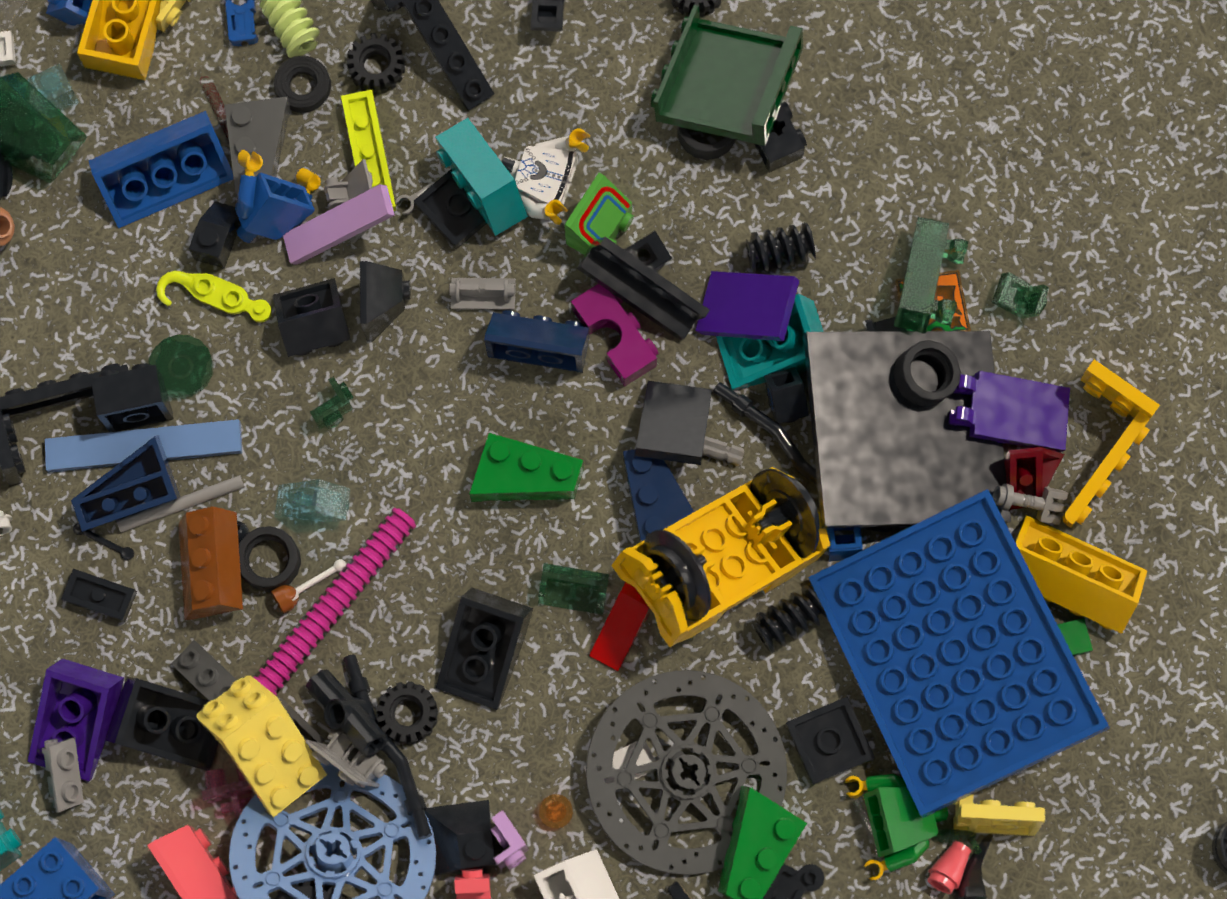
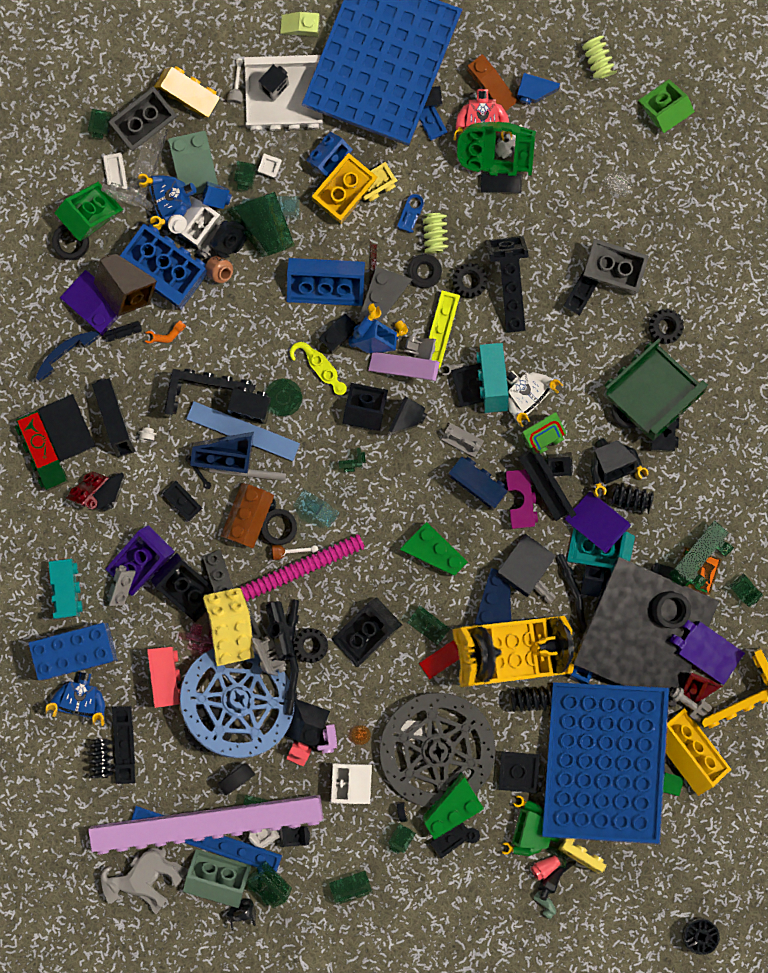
camera: 25 degrees right, 10 degrees up
none -> black torso [590,438,649,497]

